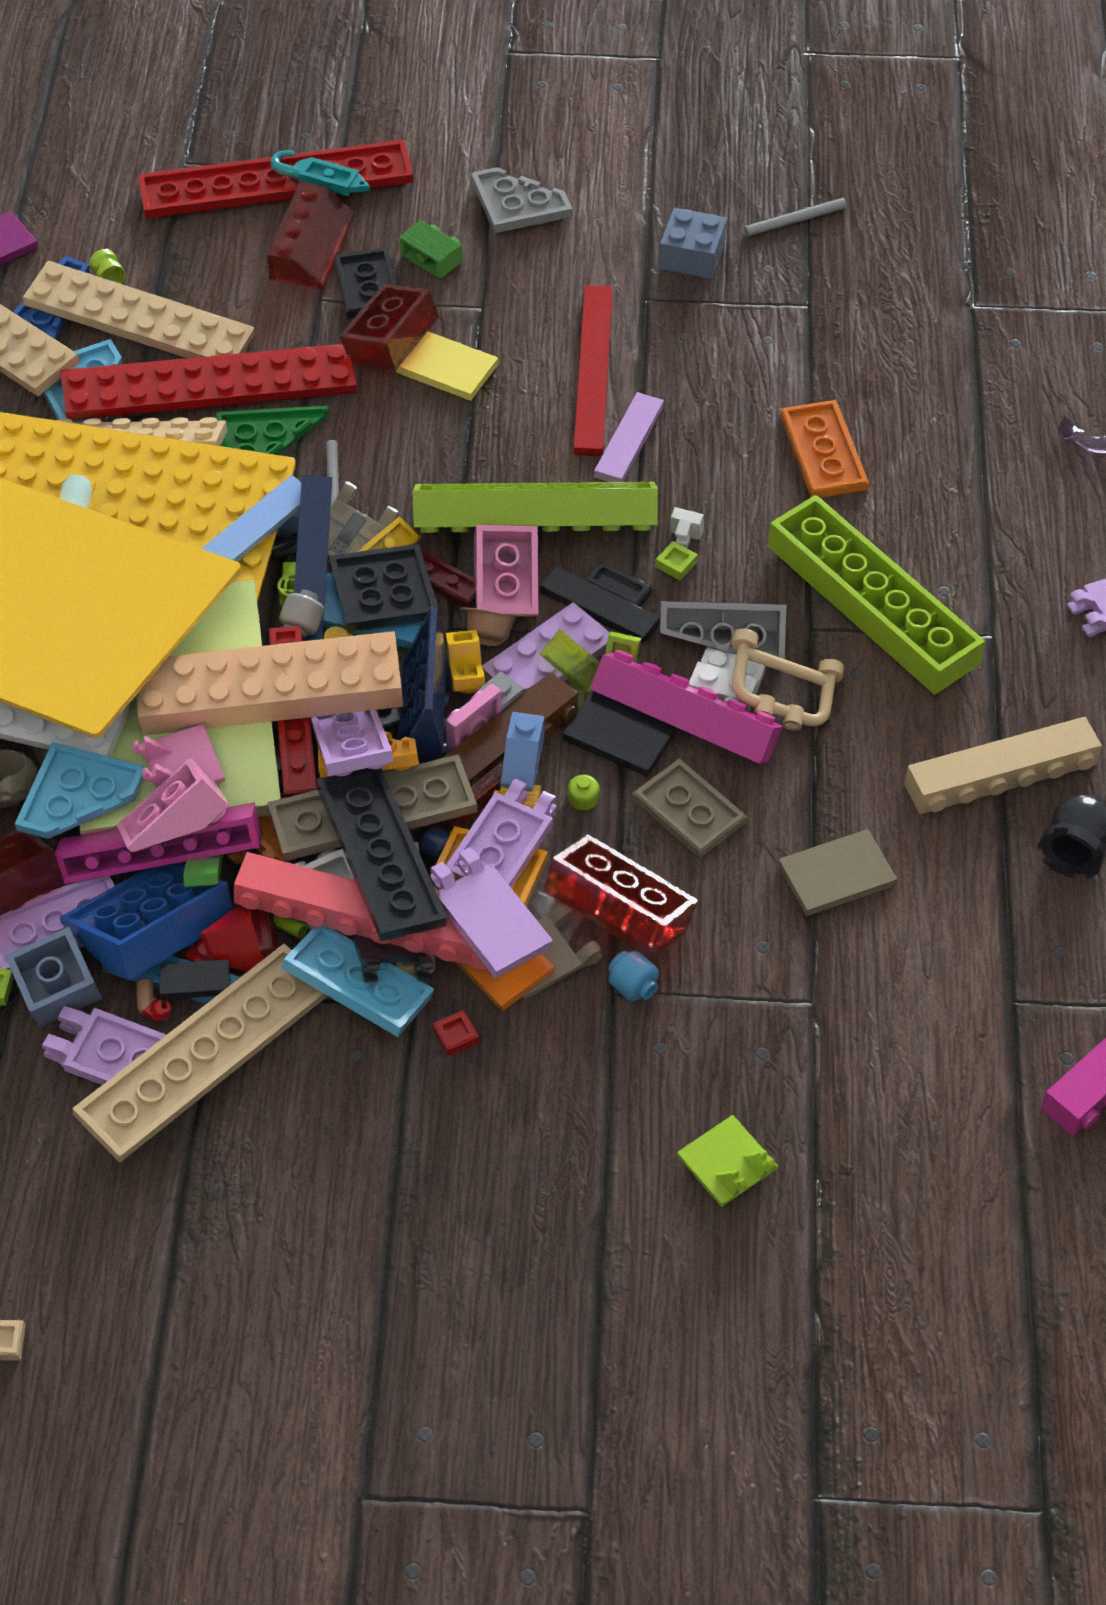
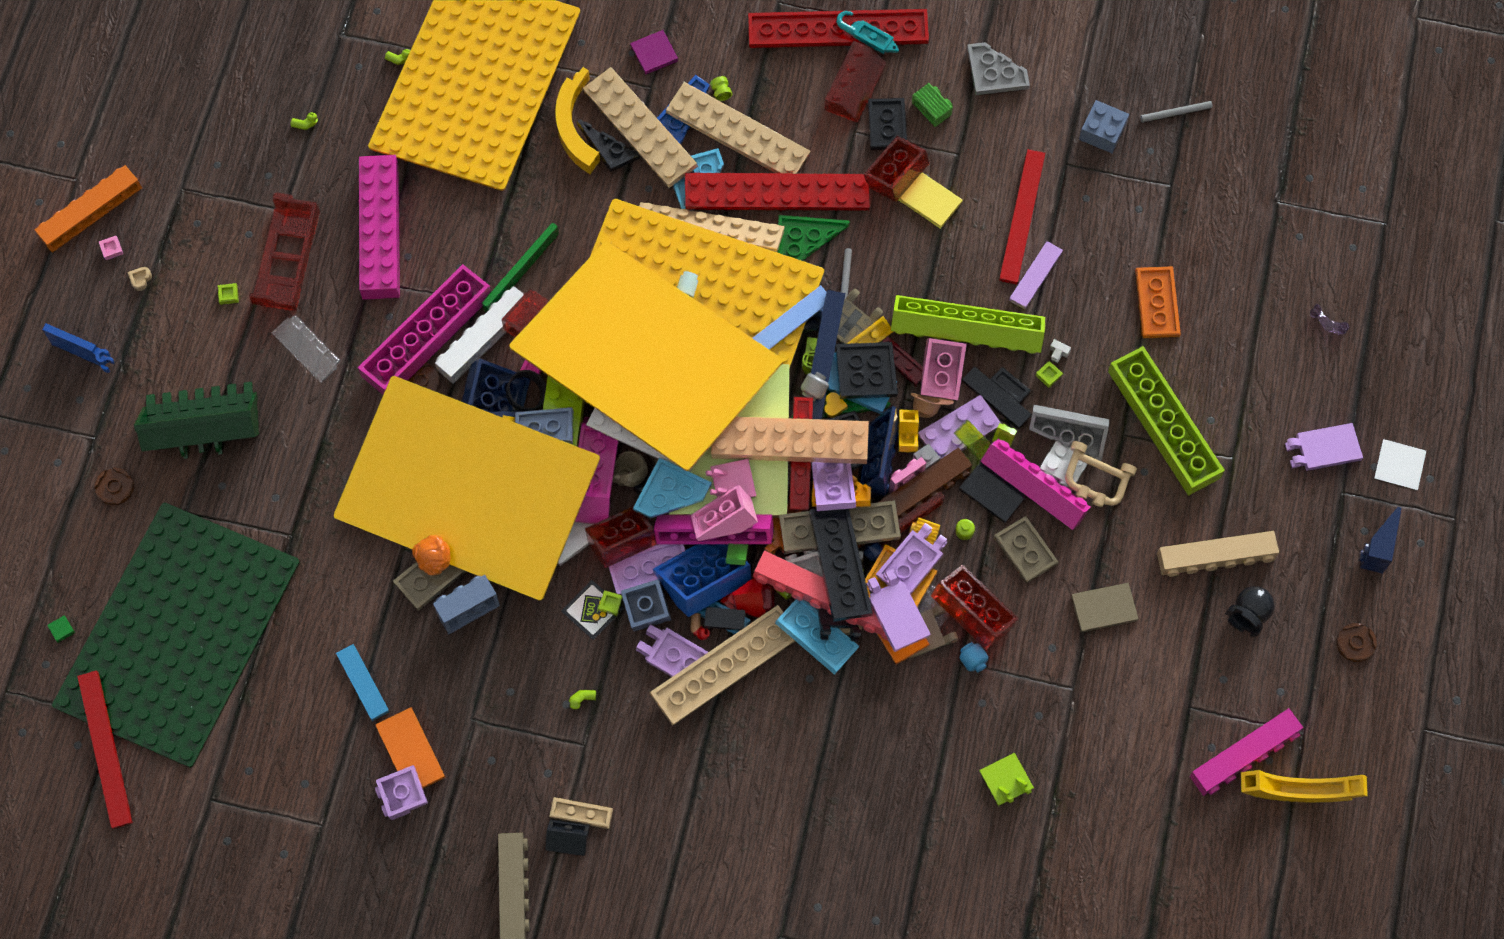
camera: 10 degrees right, 15 degrees up
red tile [433,1010,479,1056] -> none
medium blue slope [500,712,545,791] -> none

